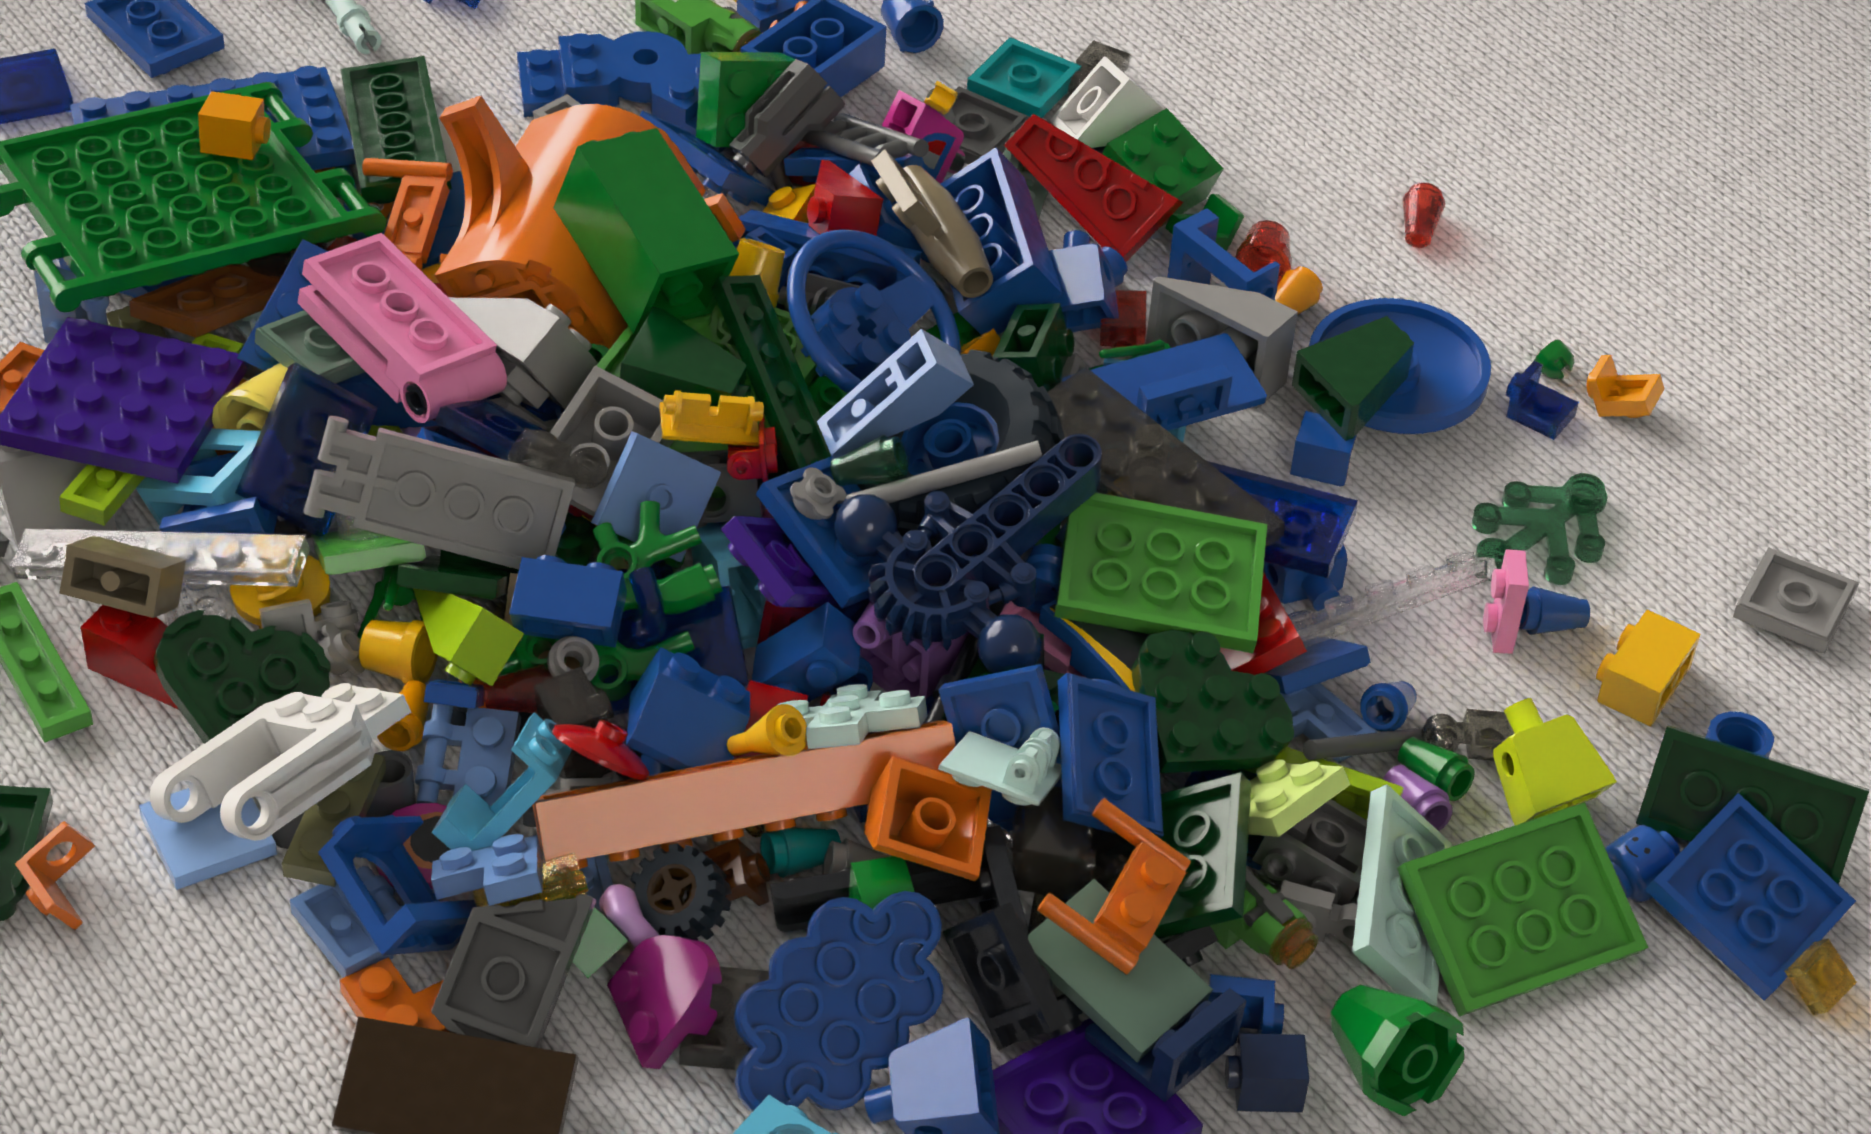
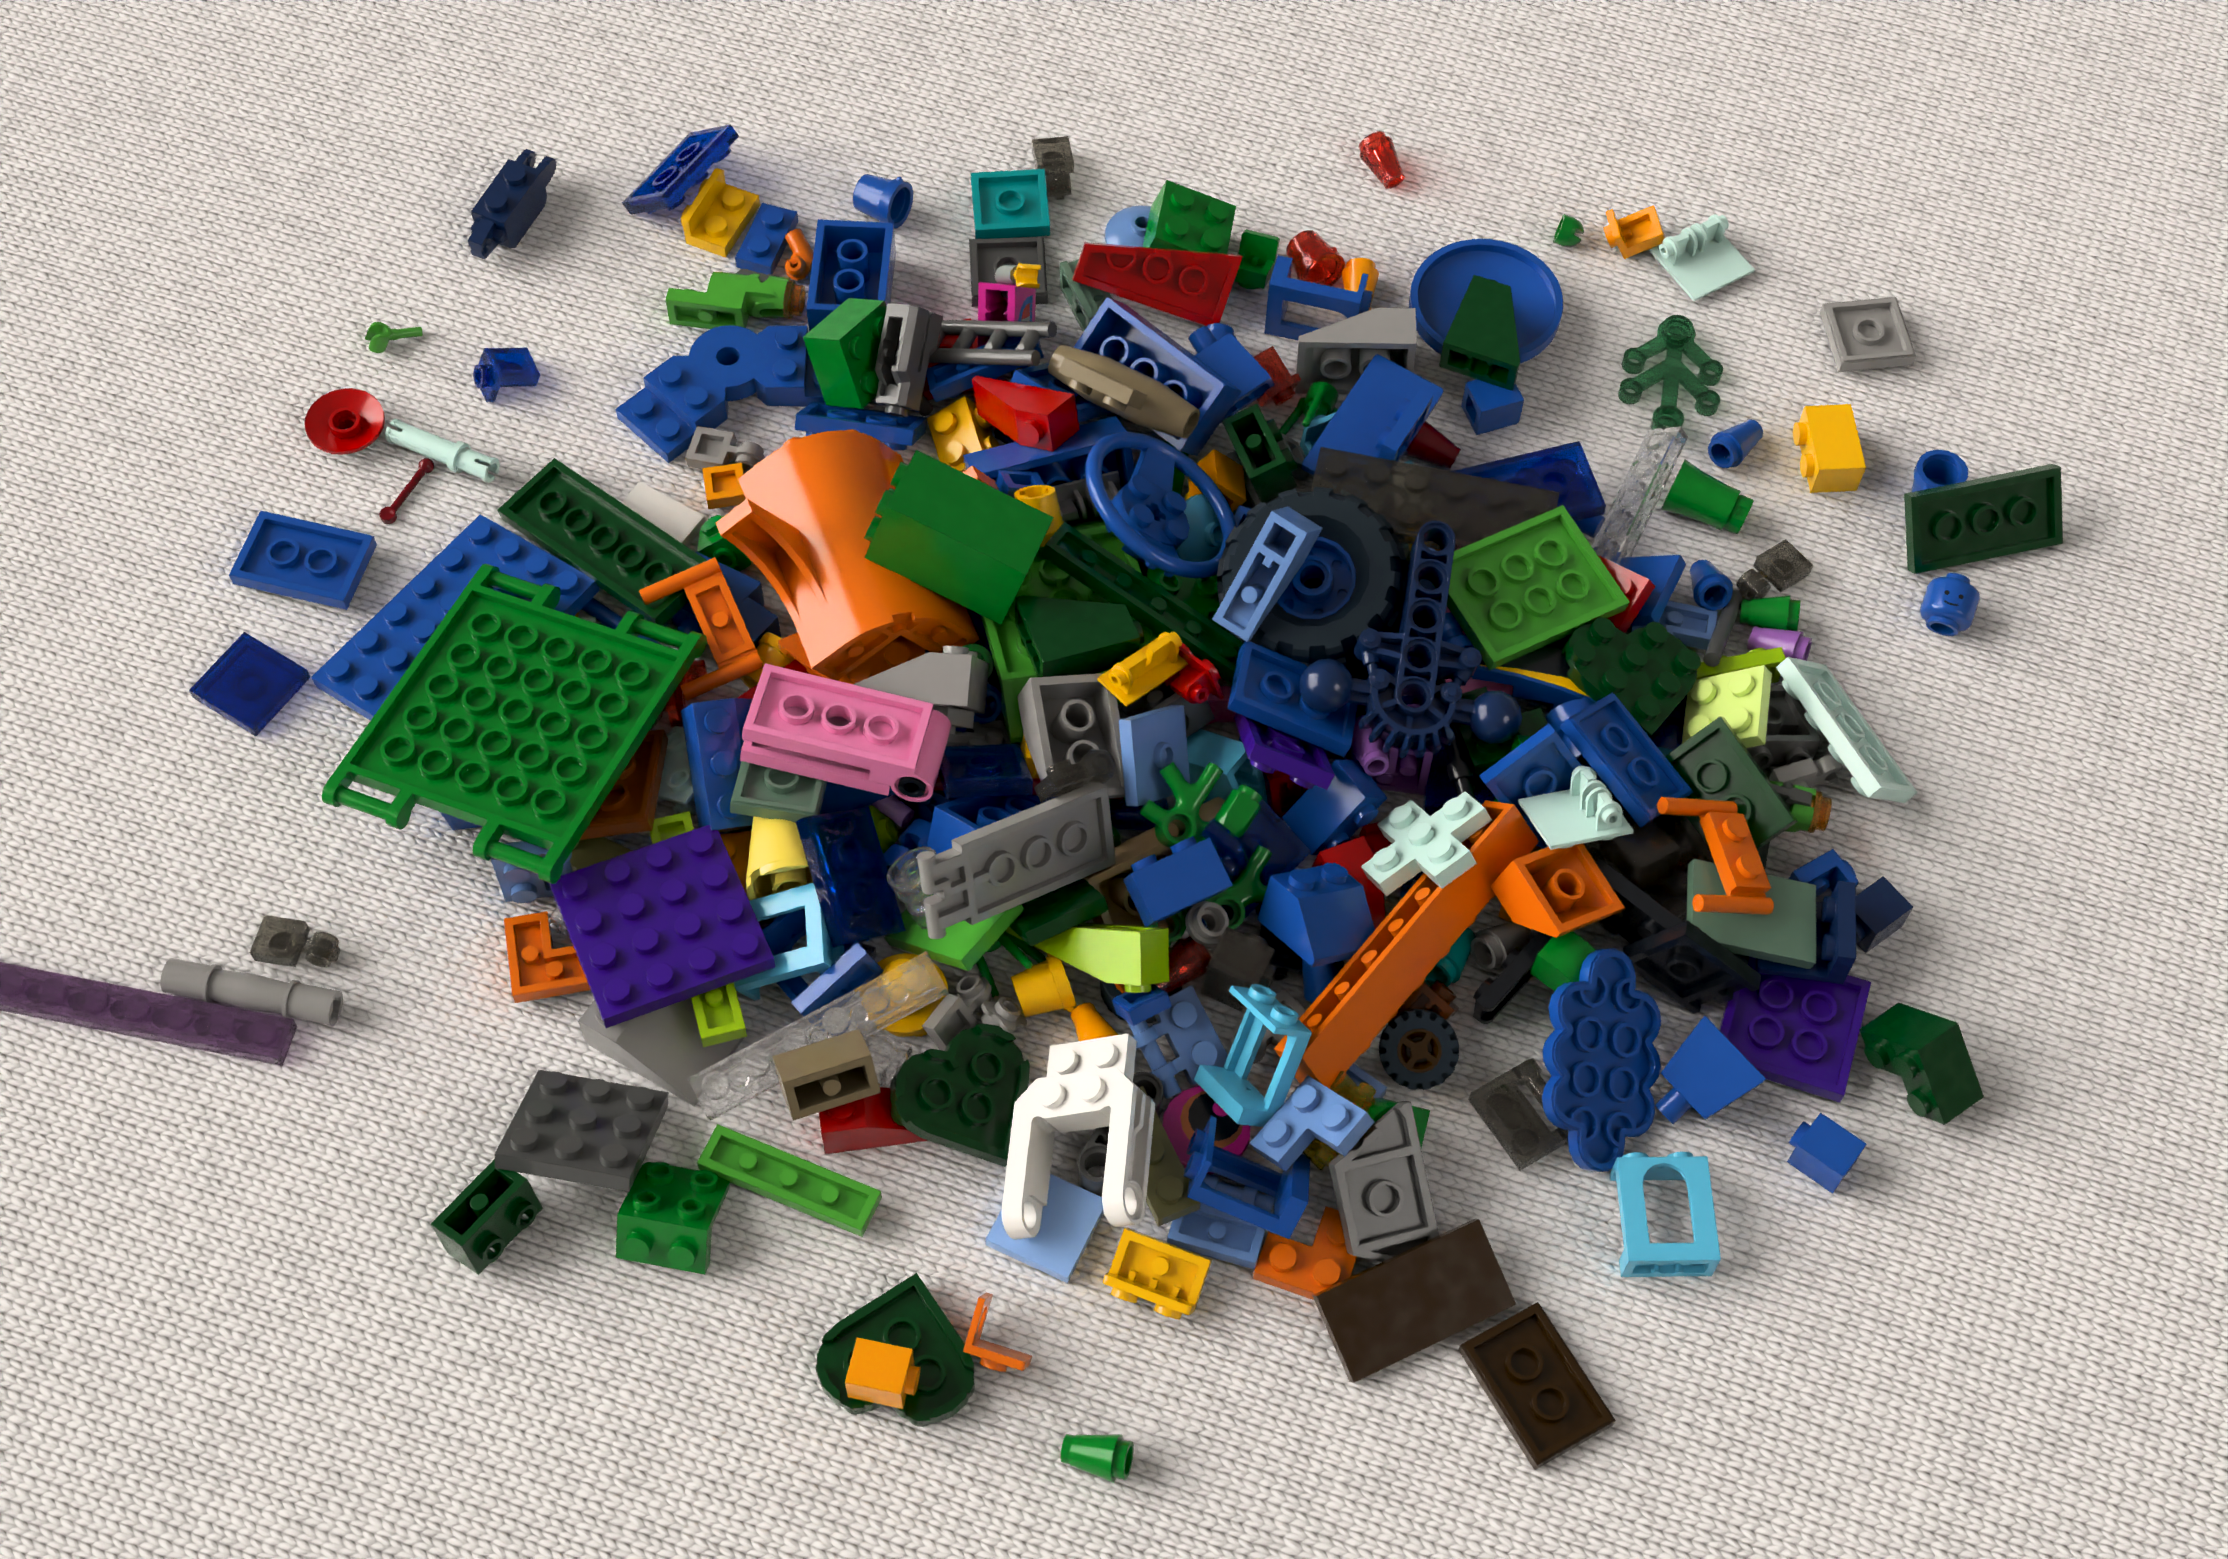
camera: 35 degrees left, 15 degrees up
light orange brick [198,91,271,160] -> none
red dish [552,719,650,780] -> none
lavender arm [599,884,660,948] -> none
magenta slope [607,935,722,1069] -> none
yellow cone [727,704,807,756] -> none
light grey plate [790,467,846,520] -> none
clear green cone [831,435,908,487] -> none
light grey bar [846,440,1043,503] -> none
white slope [1049,56,1164,148] -> none
green cone [1330,985,1465,1116] -> none
bright green plate [1397,802,1648,1017] -> none
bright pink plate [1483,550,1529,654] -> none
neon yellow torso [1493,698,1617,825] -> none
clear blue bracket [1506,361,1579,440] -> none
blue plate [1645,793,1856,1001] -> none
clear yellow plate [1785,939,1857,1015] -> none
none -> dark red hinge [380,458,434,524]
none -> green cone [1061,1434,1134,1482]
none -> yellow bracket [1102,1227,1213,1320]
none -> dark red cone [1406,421,1461,470]
none -> light aqua hinge [1649,214,1755,301]
none -> green plant [1661,459,1754,534]

